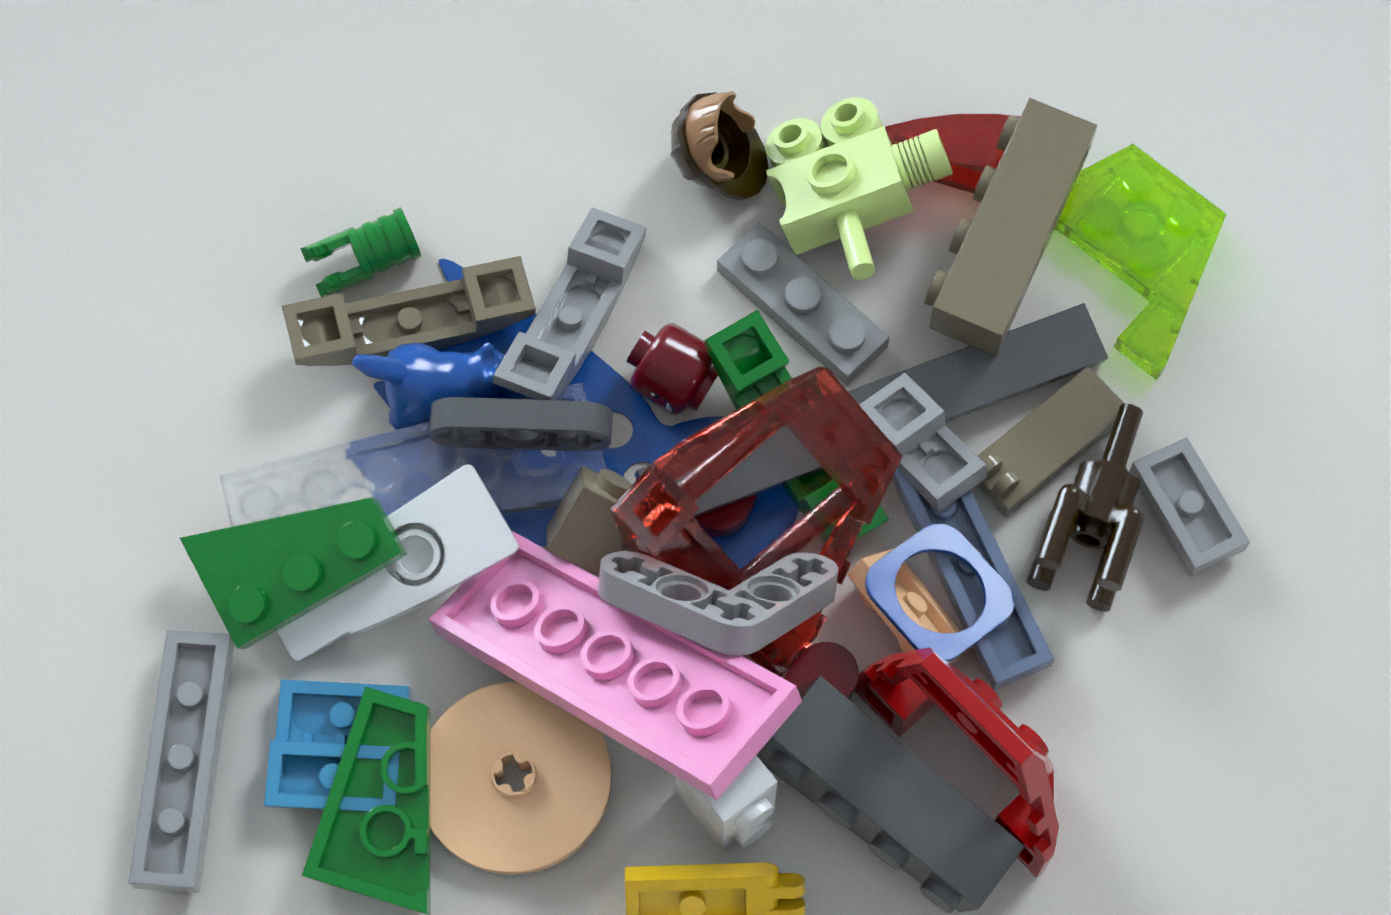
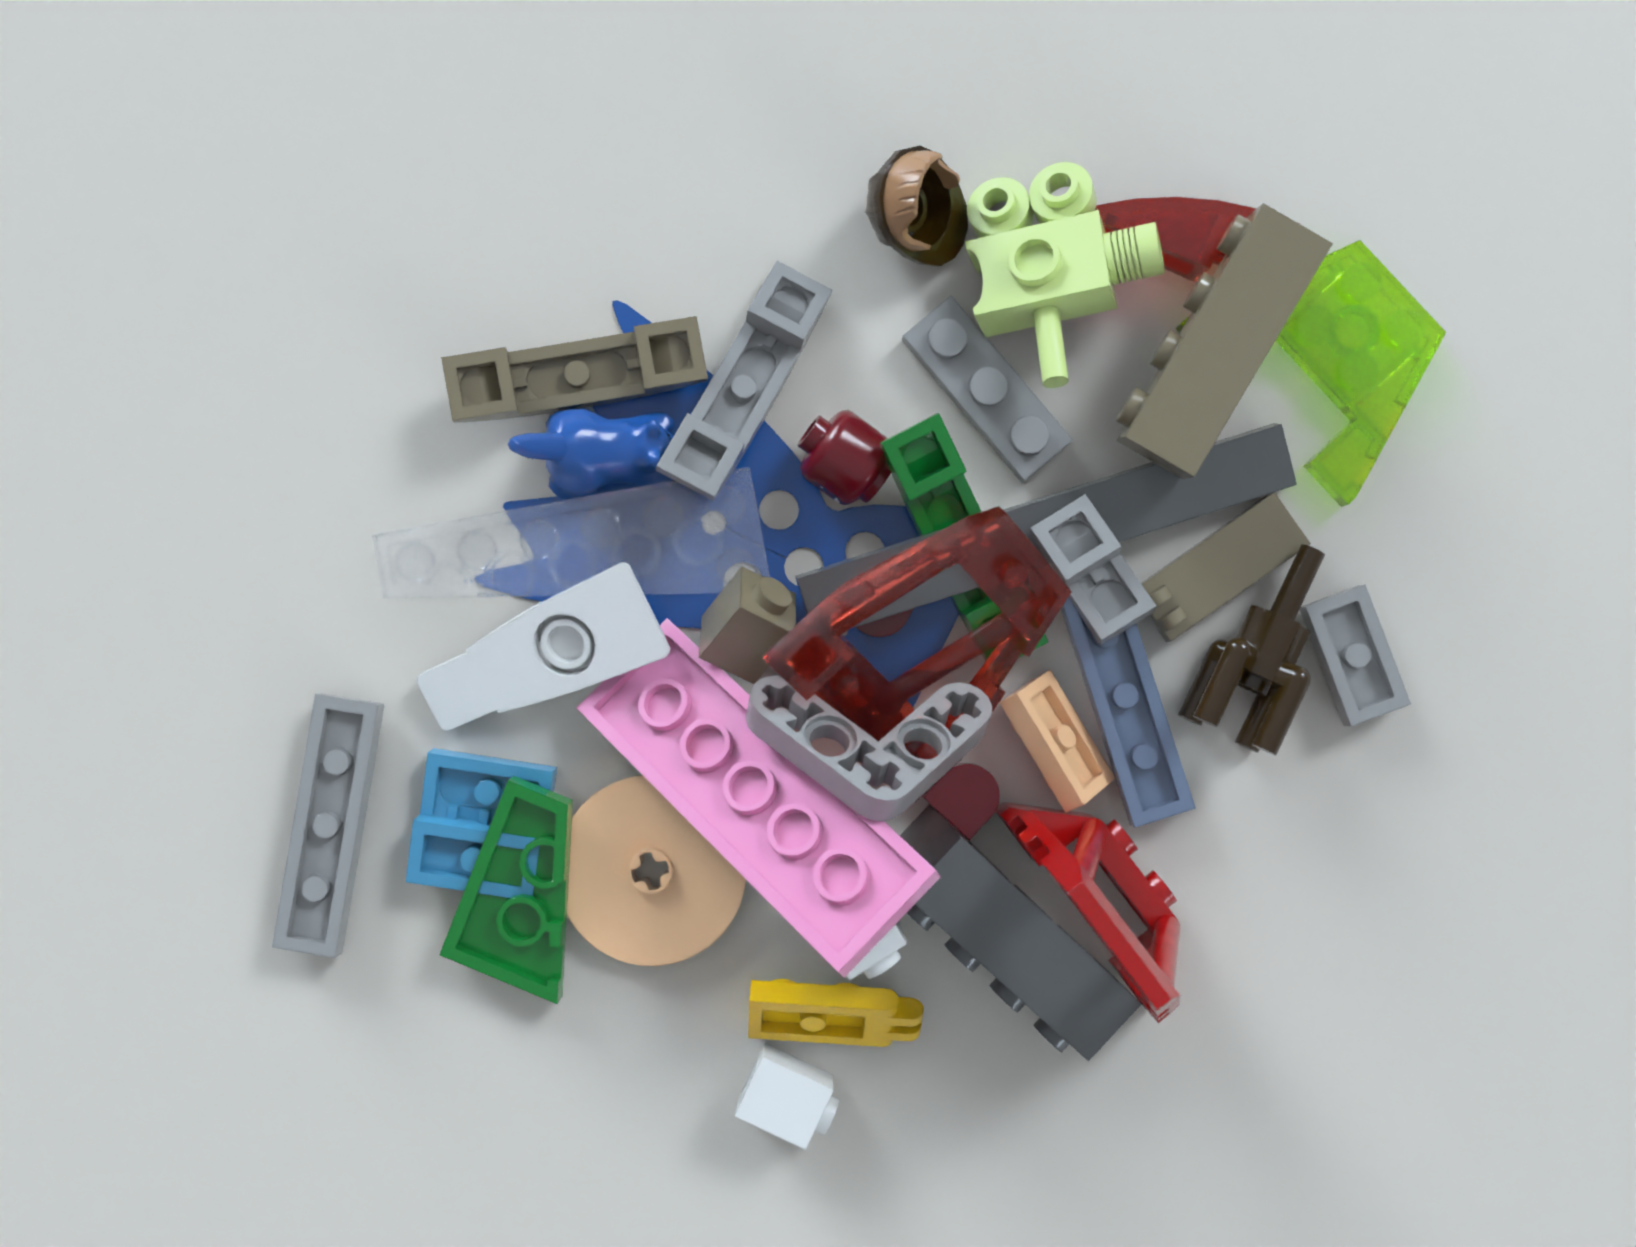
camera: 10 degrees right, 20 degrees up
green wing [180,497,408,649] -> none
green hinge [300,207,422,297] -> none
dark grey beam [429,397,613,452] -> none
piece [865,524,1014,662] -> none

